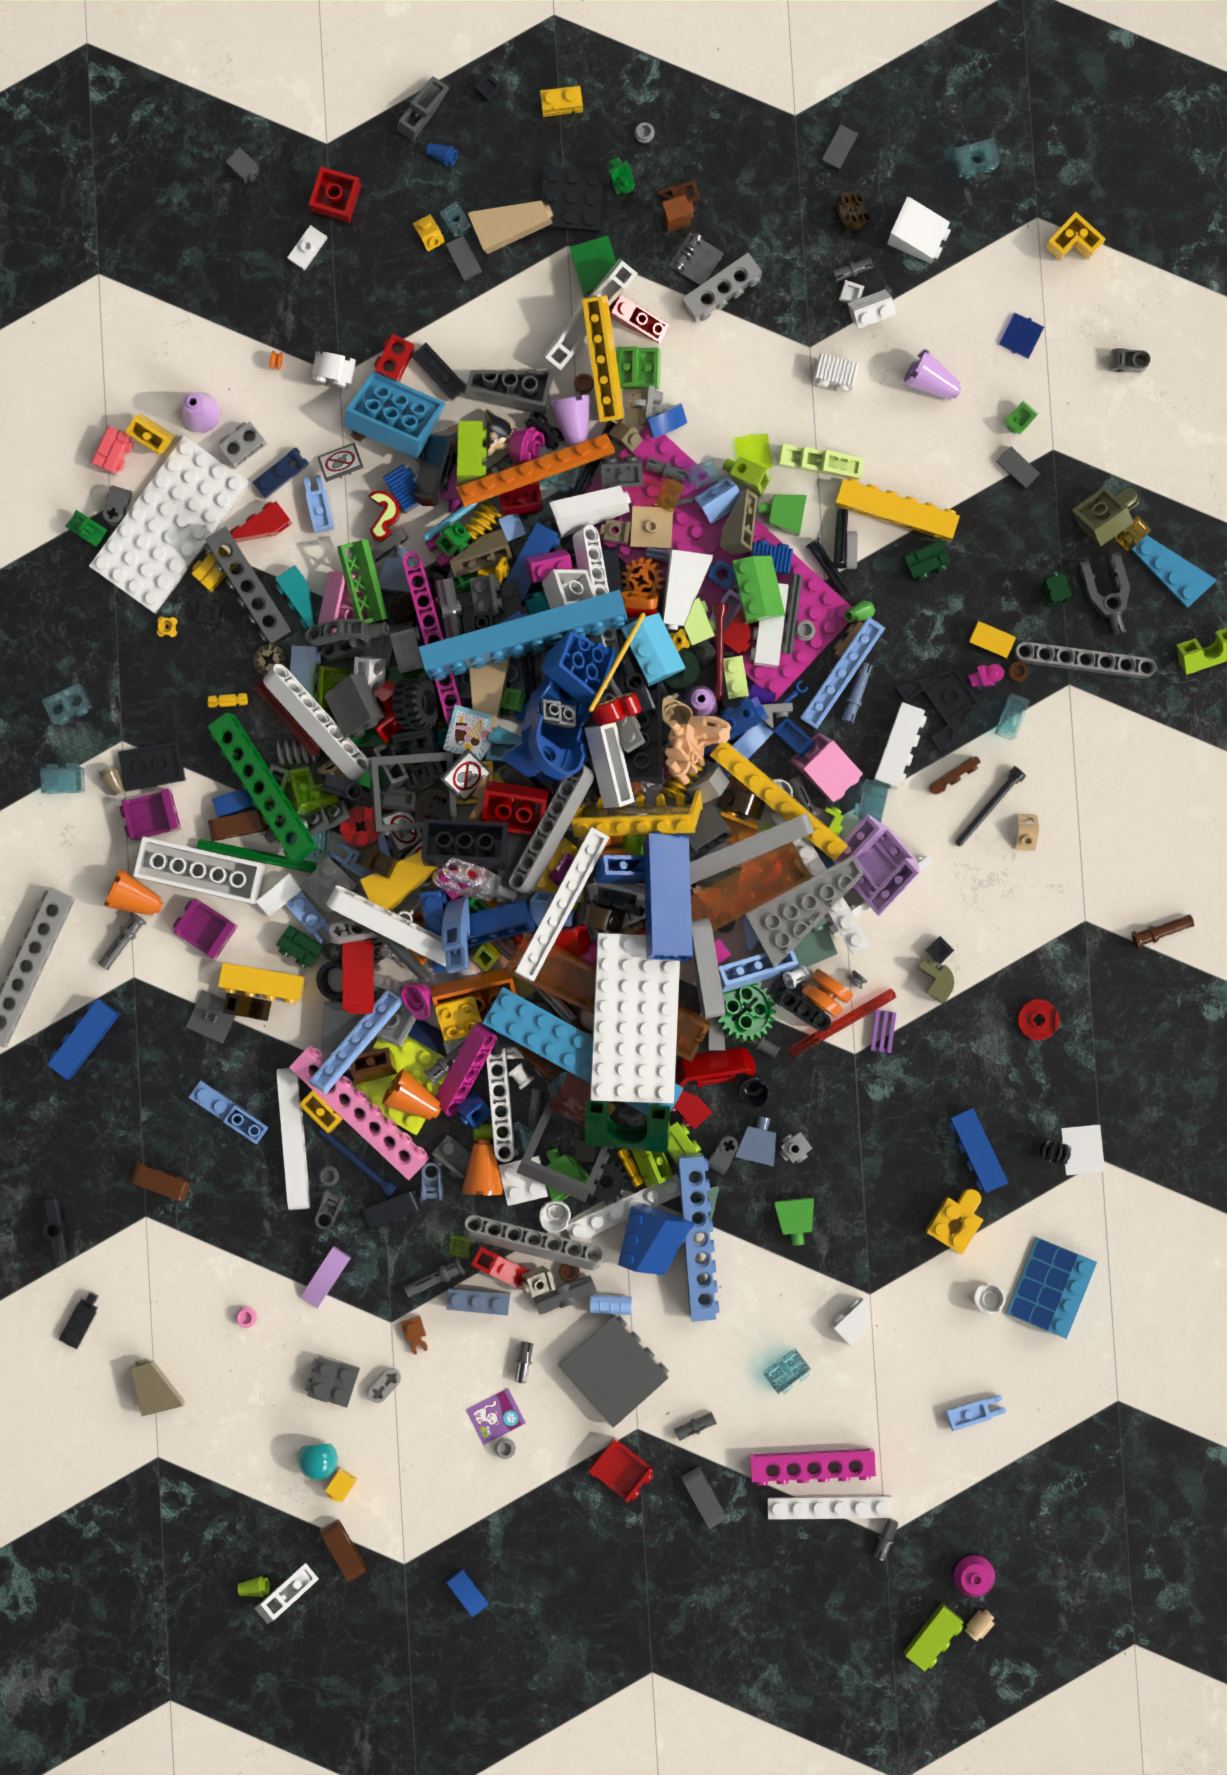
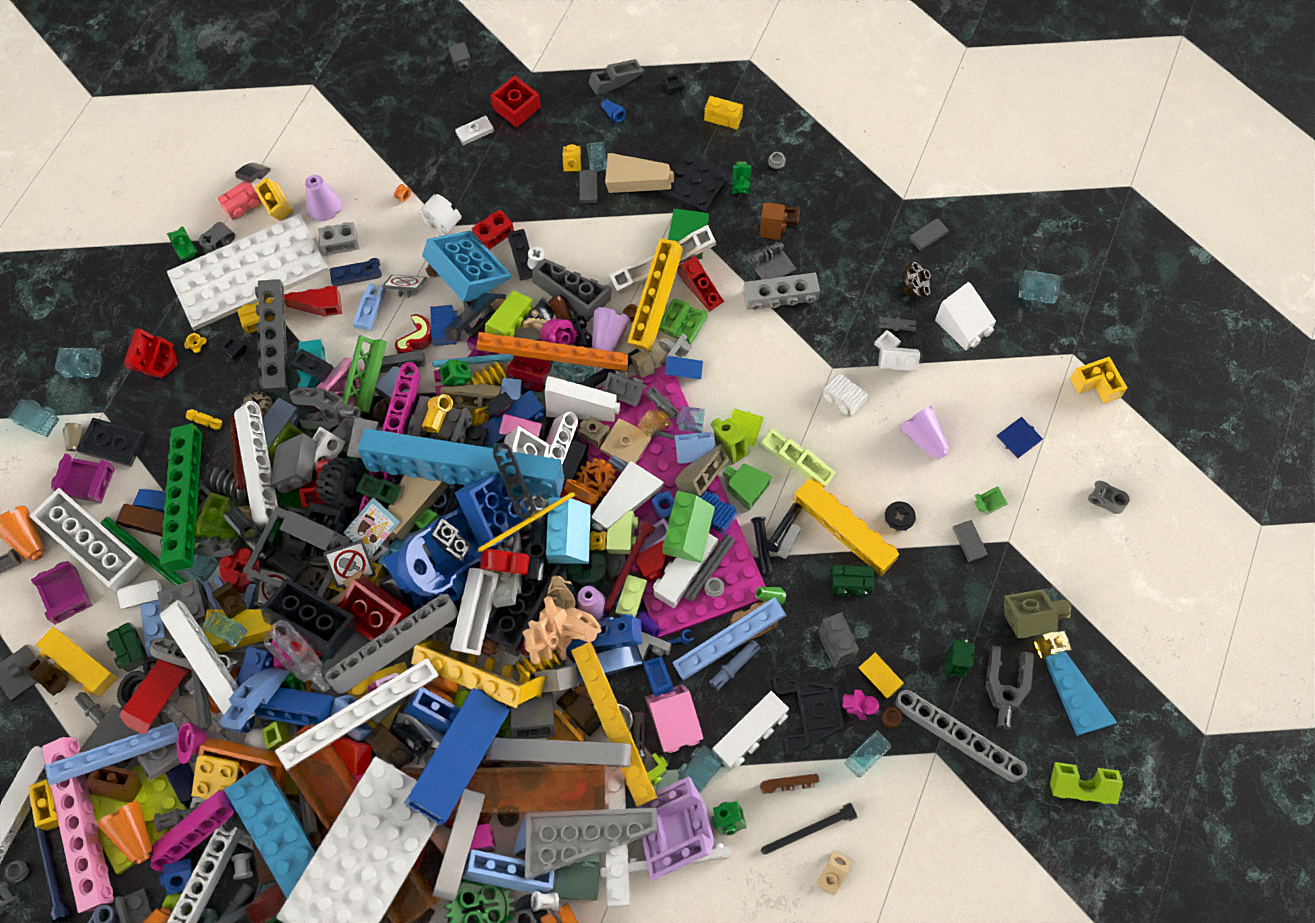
camera: 20 degrees right, 20 degrees down
none -> dark grey axle [75,692,105,726]
none -> red piece [124,329,177,378]
none -> clear light blue slope [201,611,247,647]
none -> black slope [235,163,271,183]
none -> dark grey brick [280,511,339,551]
none -> black plate [291,348,334,383]
none -> dark green slope [356,473,401,505]
none -> yellow piece [422,394,453,434]
none -> black brick [485,392,515,419]
none -> black beam [493,443,536,519]
none -> white bush [527,247,544,269]
none -> reddish brown cone [548,294,573,320]
none -> green brick [712,801,747,835]
none -> dark grey brick [818,612,859,670]
none -> black gear [884,501,916,531]

